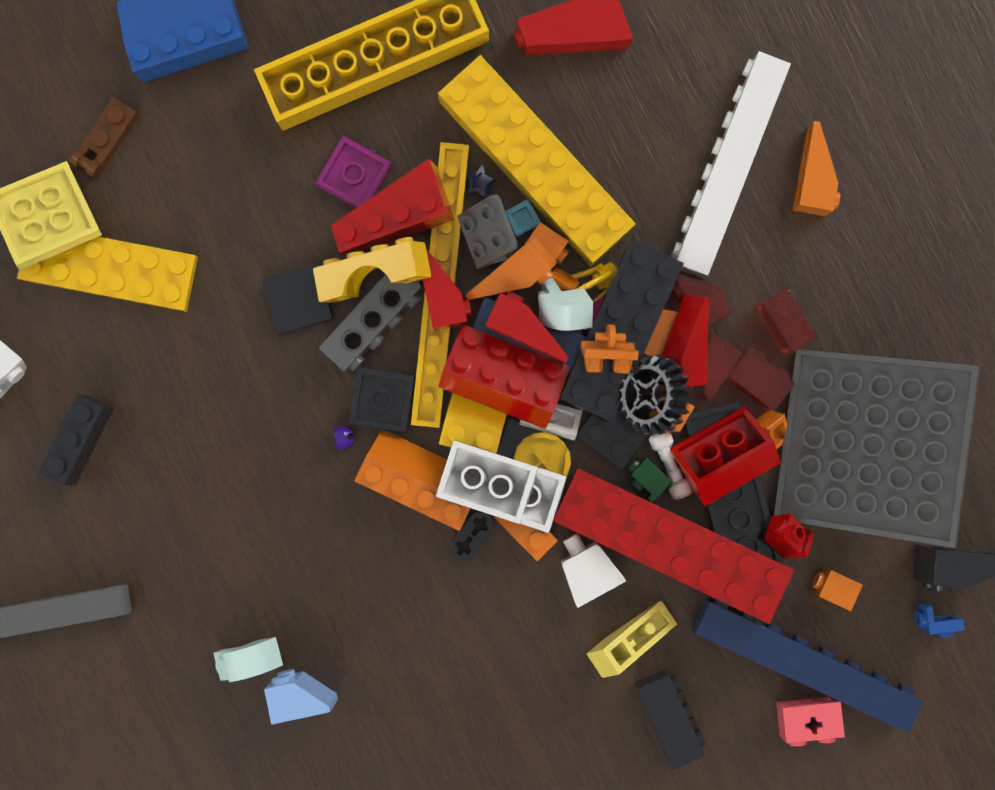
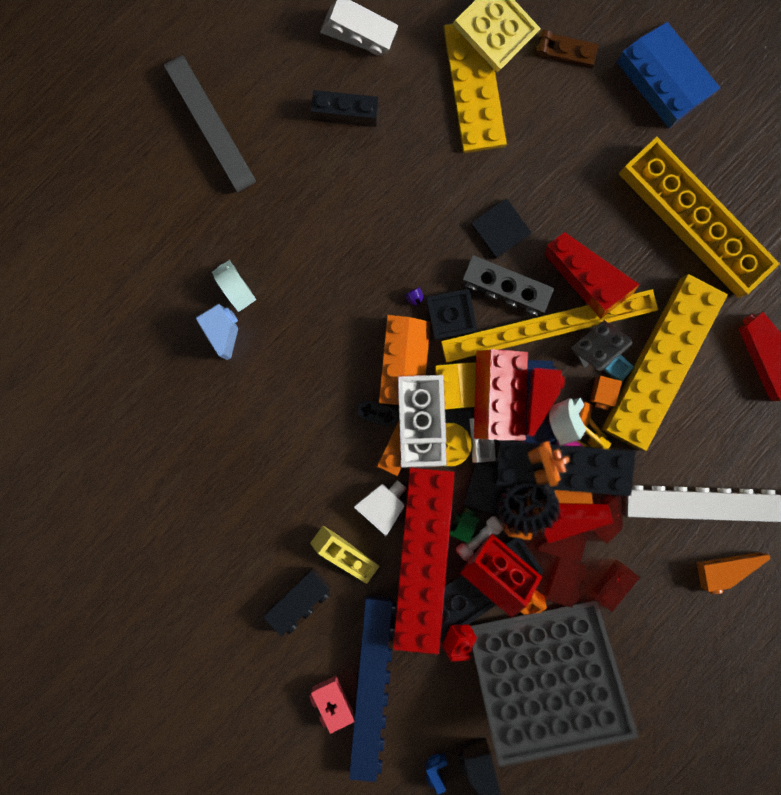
camera: 70 degrees right, 0 degrees up
yellow arch [313,237,431,303] -> none
magenta tile [315,135,393,208] -> none
red slope [423,249,472,331] -> none
orange slope [465,236,557,300] -> none
dark blue piece [467,165,497,198] -> none
orange brick [812,567,863,611] -> none

